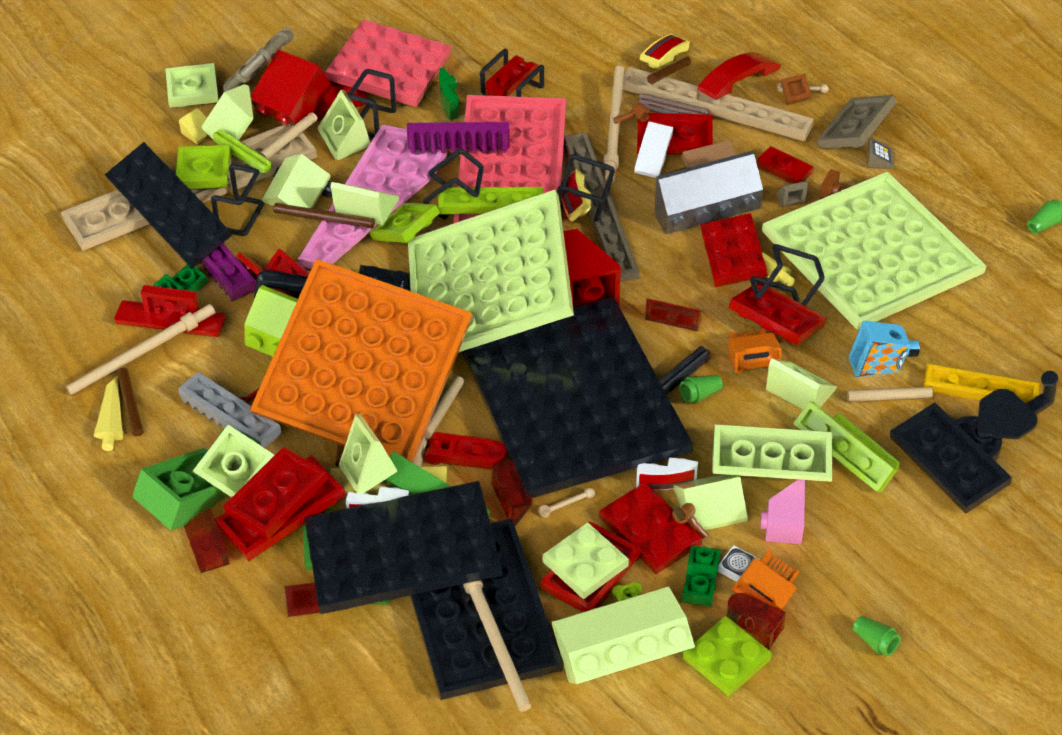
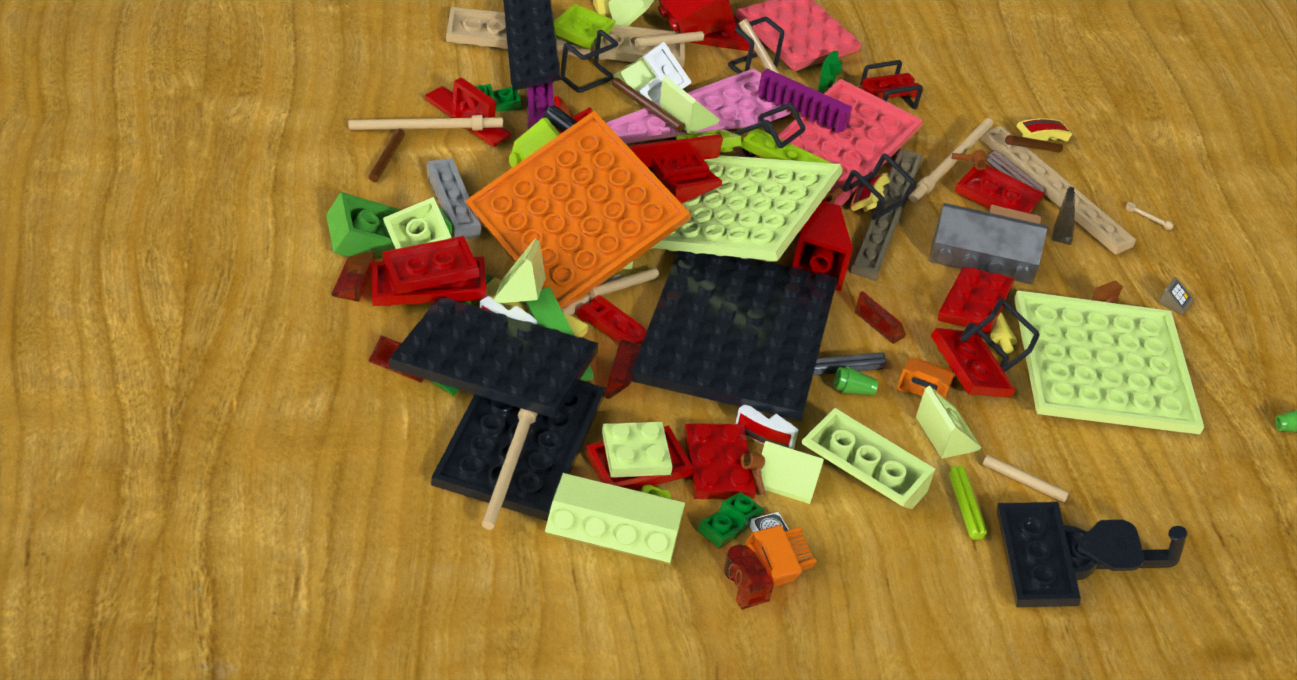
camera: 25 degrees right, 5 degrees down
light yellow bar [94,376,123,451] -> none
lime axle [213,129,272,174] -> none
yellowish green slope [317,90,370,160] -> none
tan hinge [539,487,595,518] -> none
white slope [634,122,673,178] -> none
lime plate [683,616,772,697] -> none
red slope [697,52,781,100] -> none
red plate [756,146,813,184] -> none
bright pink slope [760,479,805,544] -> none
dark tan slope [776,181,808,207] -> none
dark orange plate [781,74,812,105] -> none
lime plate [793,401,898,493] -> none
dark tan plate [817,95,896,149] -> none
medium azure torso [848,321,920,377] -> none
bright green cone [853,616,901,656] -> none
yellow tile [923,364,1040,404] -> none
none -> red bracket [630,134,723,182]
none -> white plate [638,42,691,104]
none -> red slope [663,171,722,204]
none -> tan bar [738,18,780,74]
none -> clear smoke slope [1051,186,1075,245]

